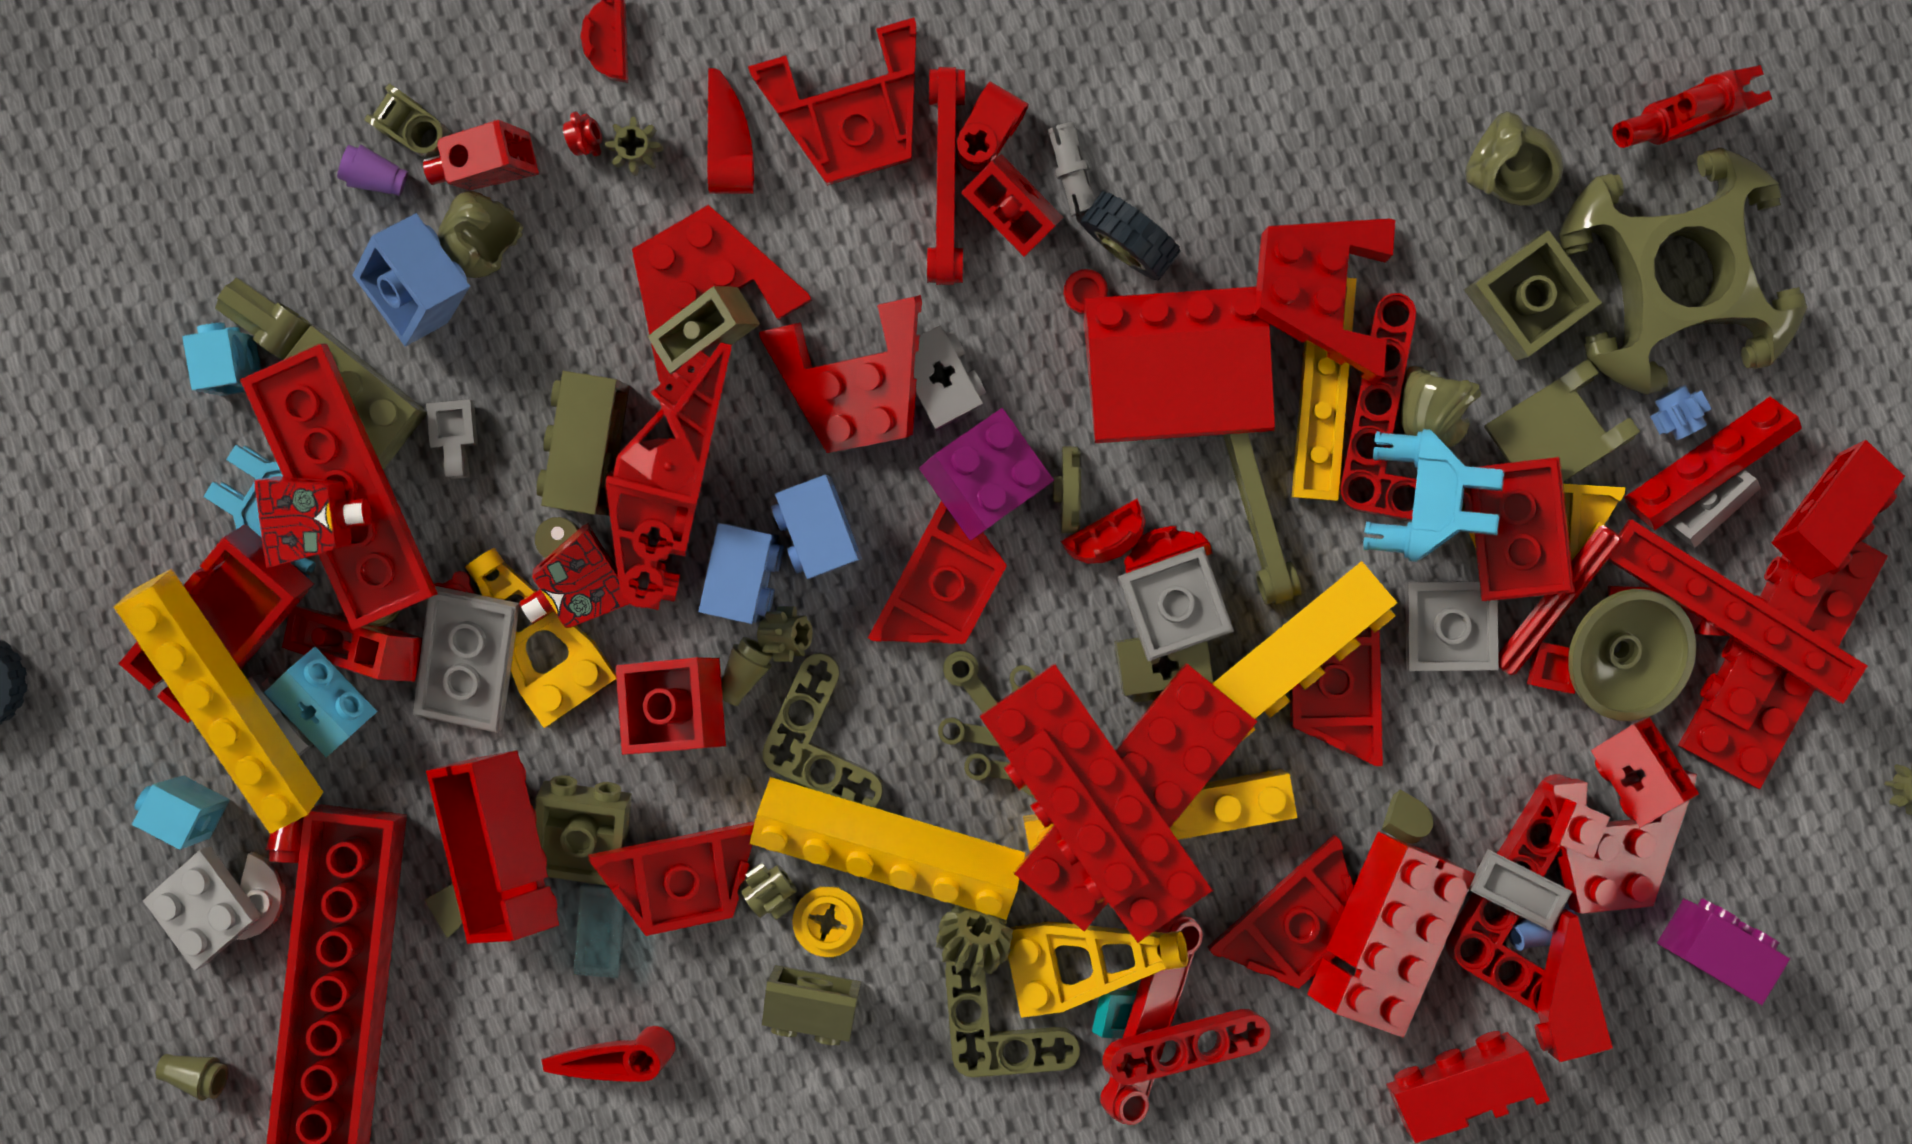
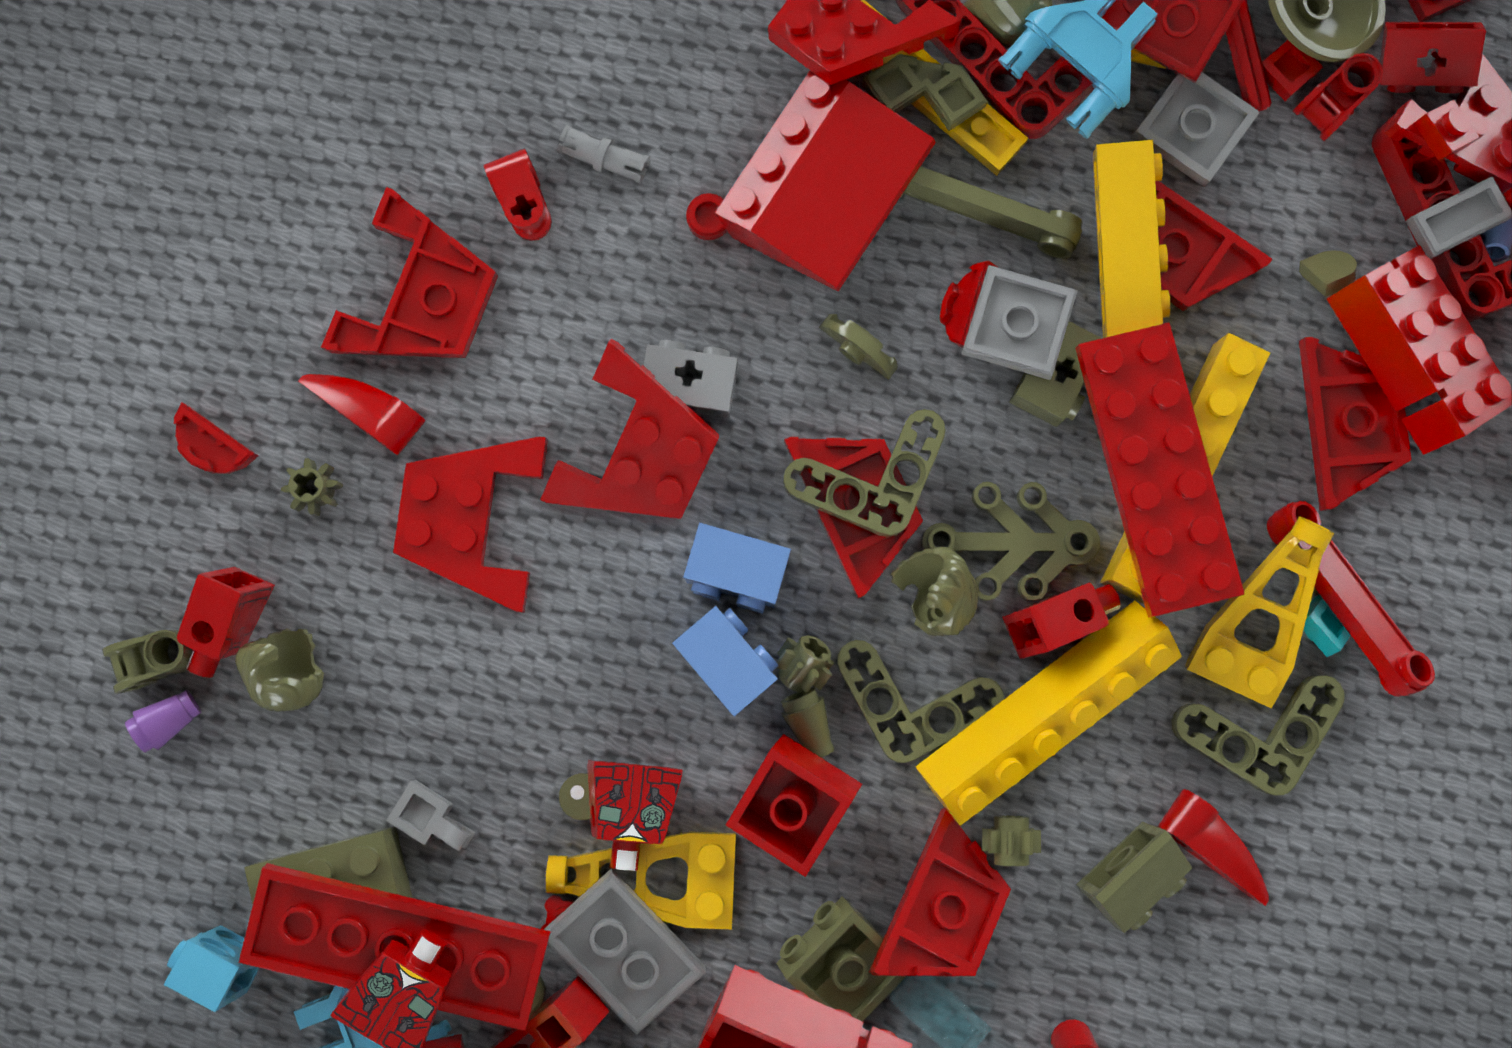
camera: 50 degrees left, 5 degrees down
olive piece [215,277,312,360] -> none
medium blue brick [353,213,470,347] -> none
olive brick [536,370,630,516] -> none
red plate [563,111,602,157] -> none
red connector [606,342,732,610] -> none
olive slope [647,286,760,374] -> none
yellow gear [792,886,863,957] -> none
magenta brick [919,408,1054,541] -> none
red piece [927,67,965,285] -> none
olive gear [936,905,1013,978] -> none
red brick [961,153,1064,257] -> none
red plate [979,663,1213,943] -> none
red plate [1060,498,1146,564] -> none
black wheel [1080,191,1181,281] -> none
red beam [1102,1009,1270,1085] -> none
none -> olive beam [783,409,946,537]
none -> olive tile [862,54,988,131]
none -> olive hair [891,547,978,636]
none -> red torso [1002,582,1121,659]
none -> red piece [1157,789,1269,906]
none -> red piece [1292,53,1383,142]

